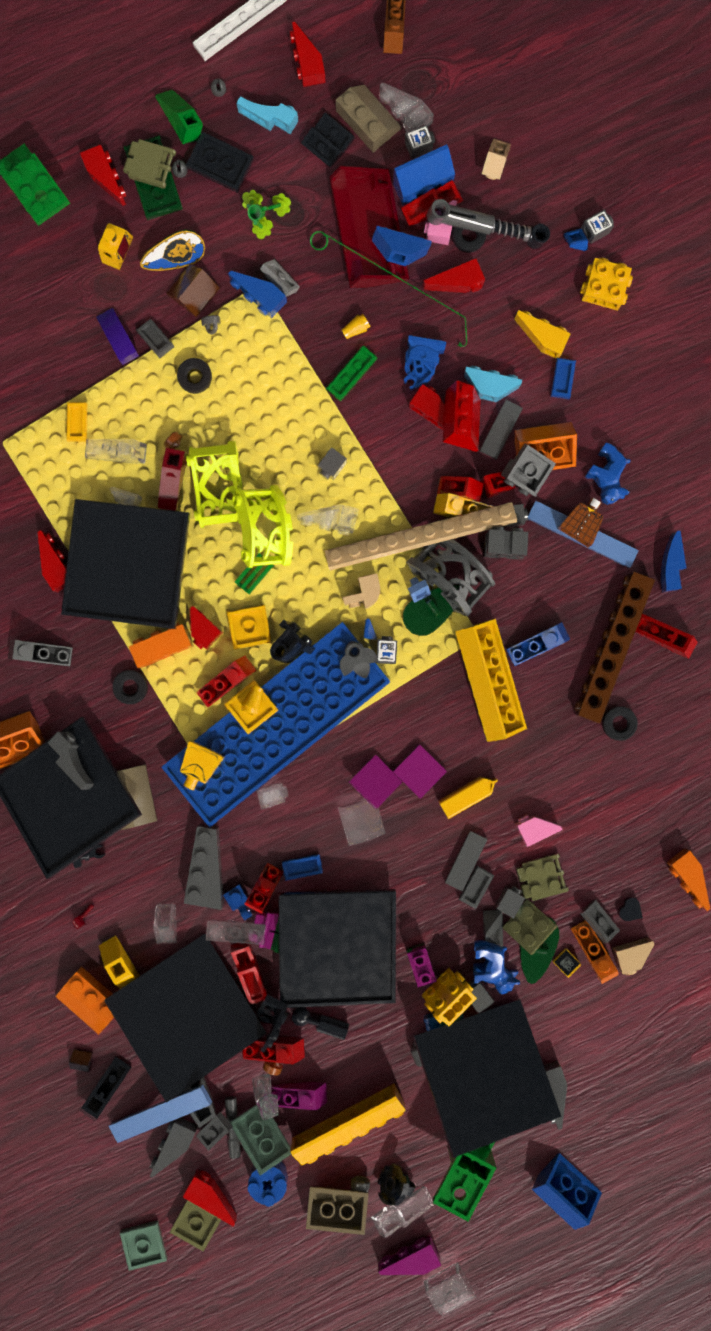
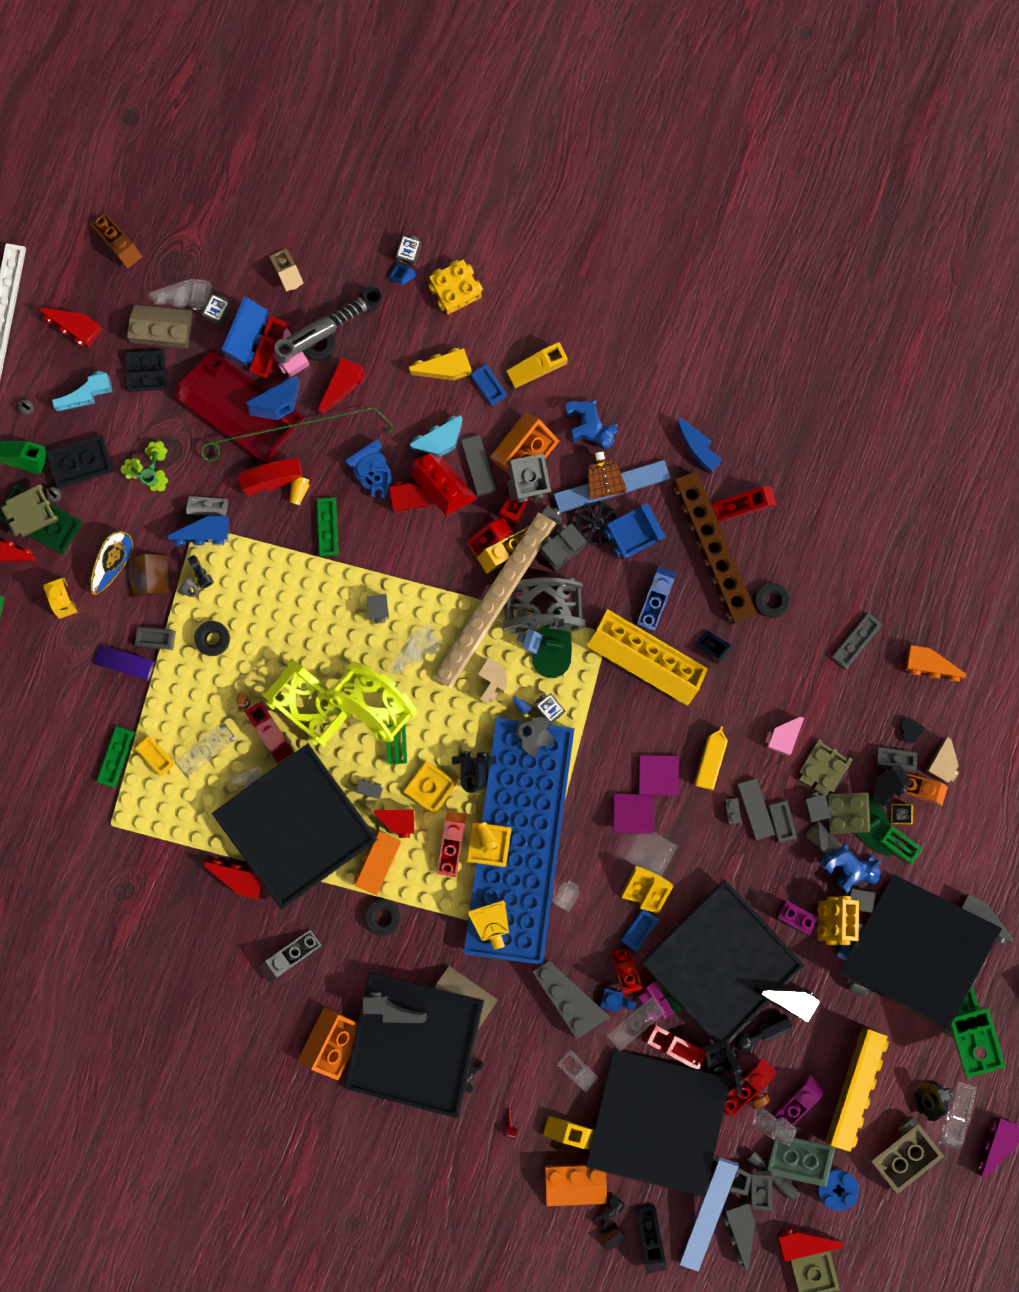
camera: 45 degrees left, 5 degrees down
none -> green tile [96,726,135,788]
none -> black piece [187,555,215,590]
none -> red slope [238,458,303,496]
none -> dark grey piece [356,779,383,799]
none -> yellow slope [507,342,568,388]
none -> black wheel [576,502,618,545]
none -> black piece [594,1193,626,1229]
none -> blue panel [604,503,666,560]
none -> yellow slope [621,866,673,914]
none -> black slope [695,630,733,665]
none -> dark grey piece [724,798,741,825]
none -> slope [754,987,820,1022]
none -> dark grey tile [831,612,883,670]
none -> black slope [872,764,912,807]
none -> green tile [879,825,923,865]

